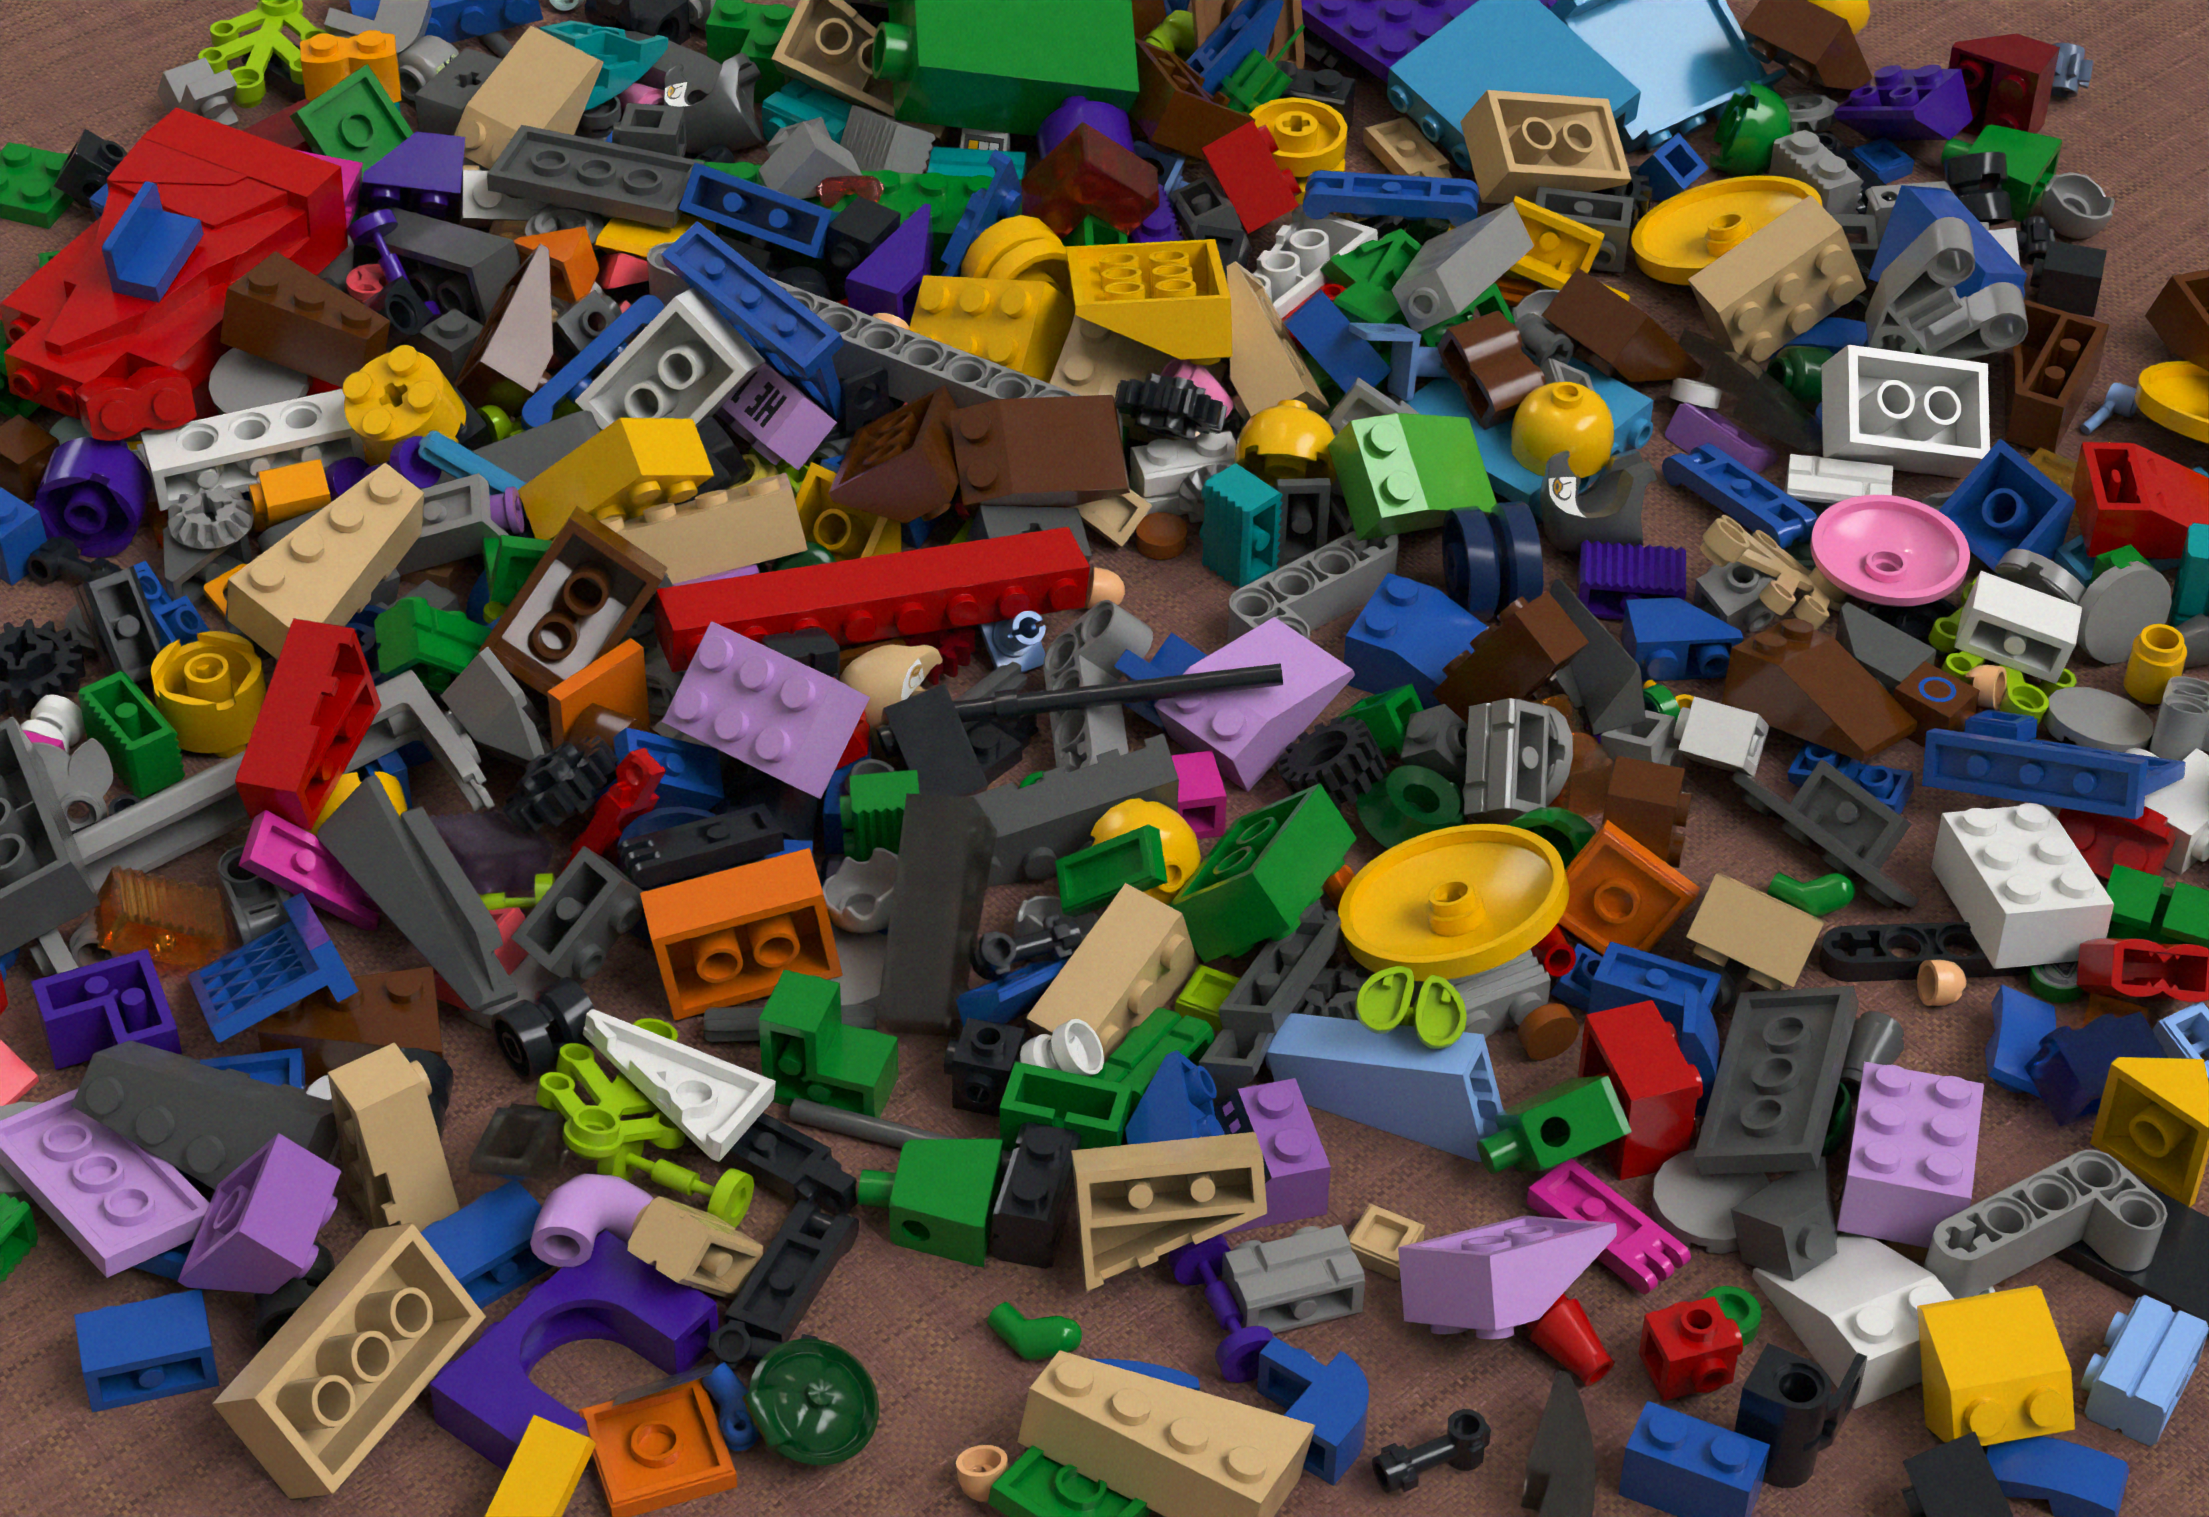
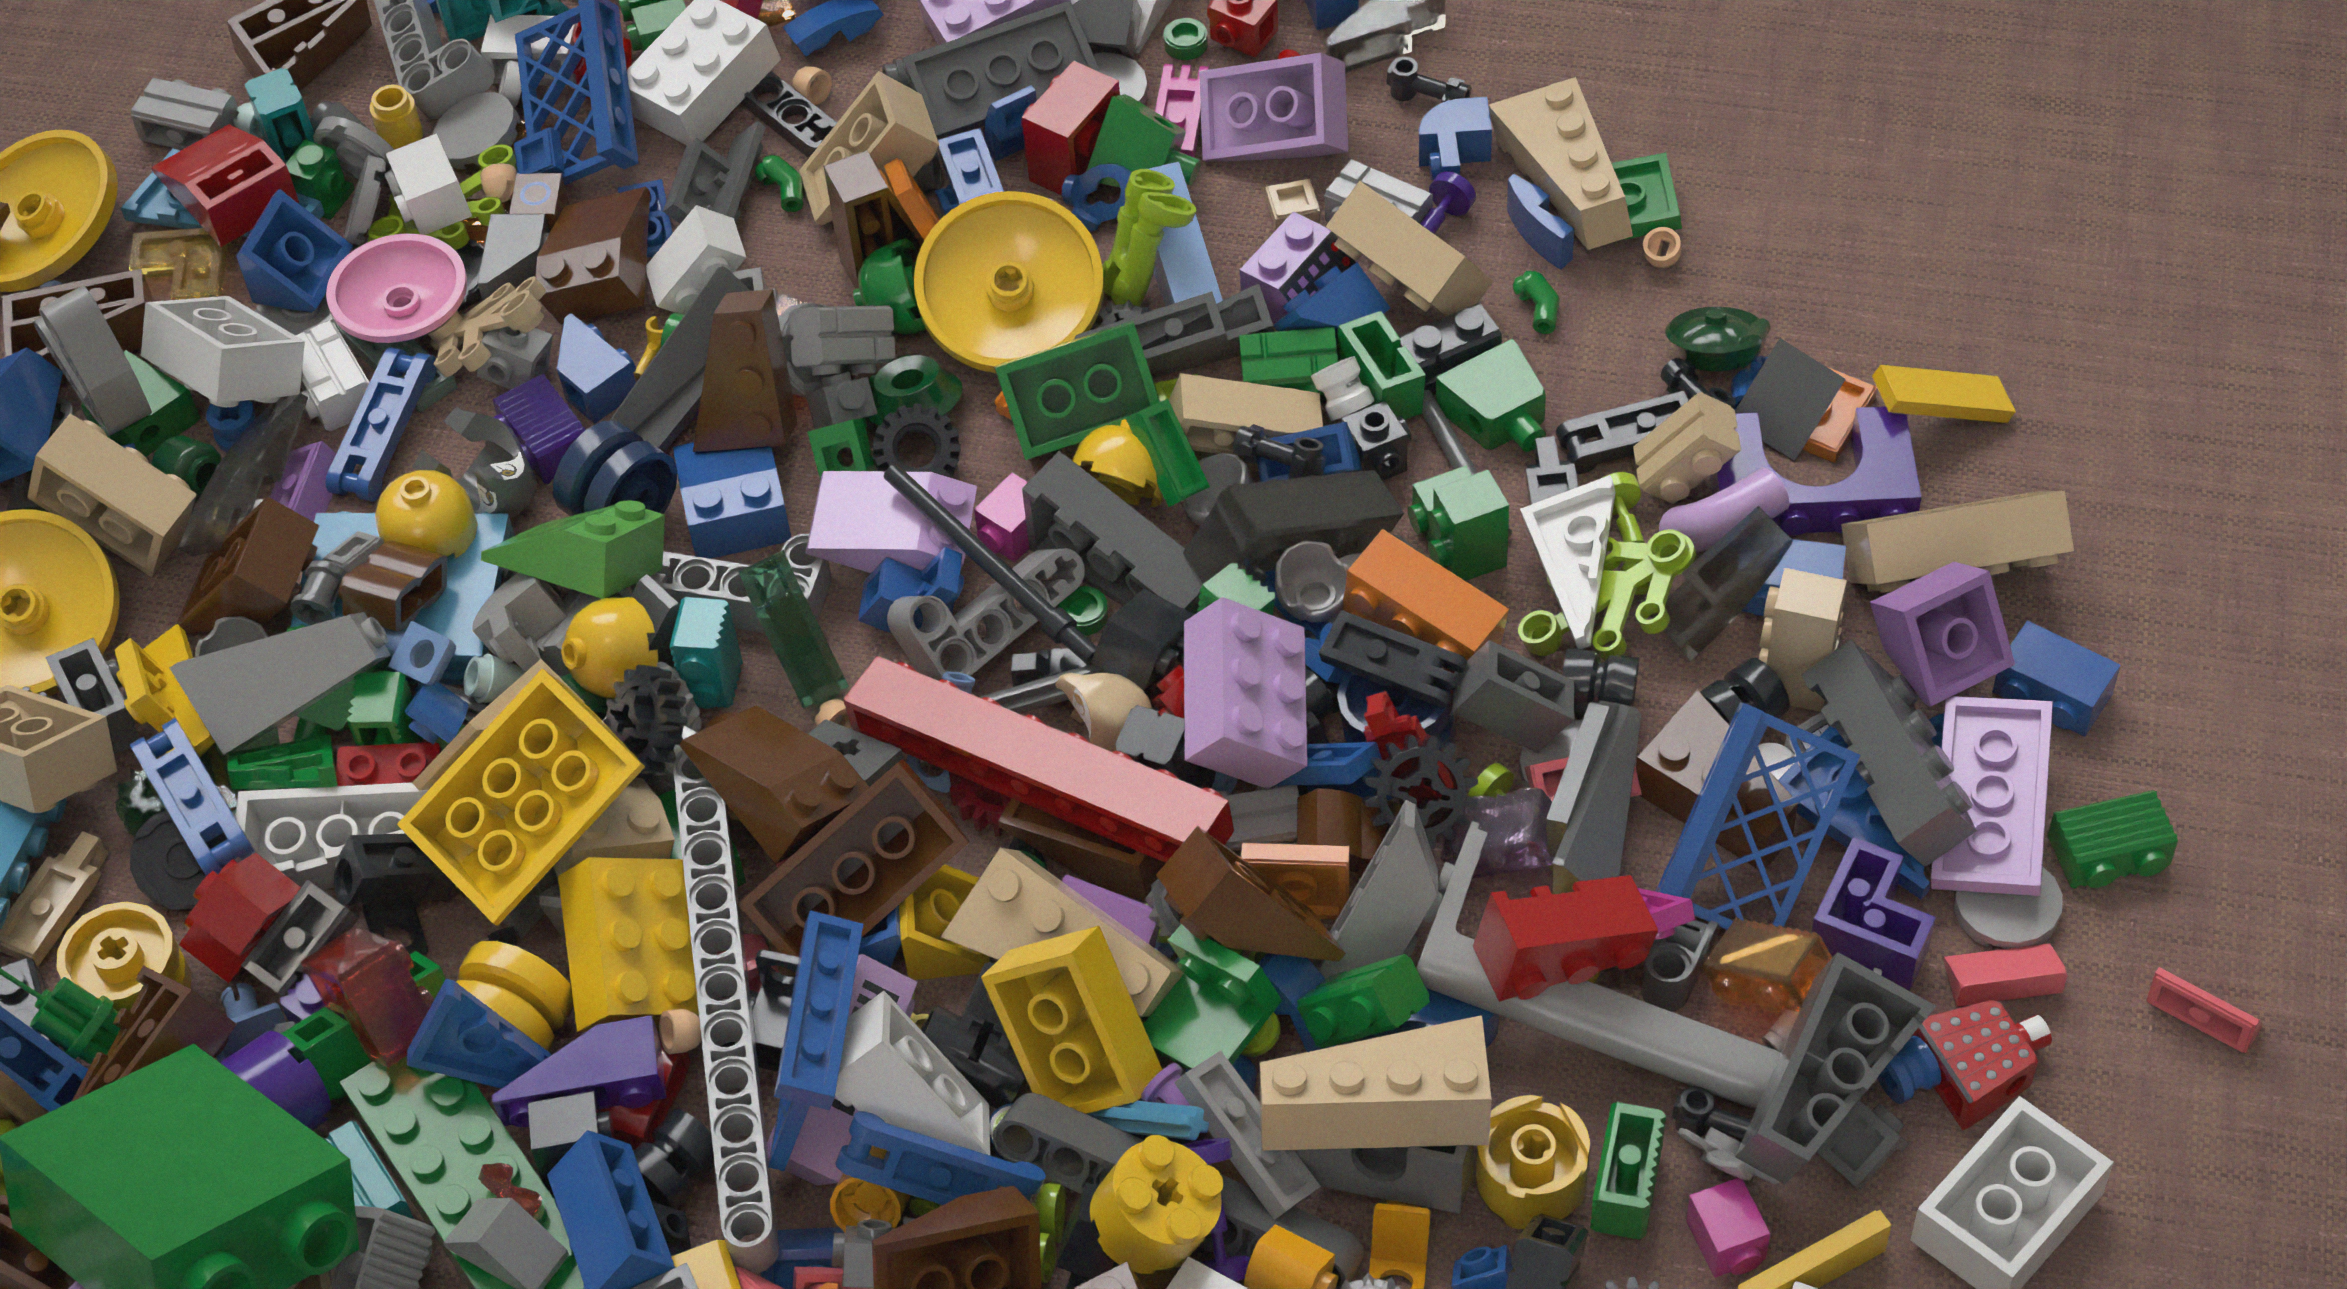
camera: 125 degrees left, 10 degrees up
white wheel [20,695,86,754] -> none
none -> clear green slope [738,550,849,709]
none -> blue piece [1062,164,1131,231]

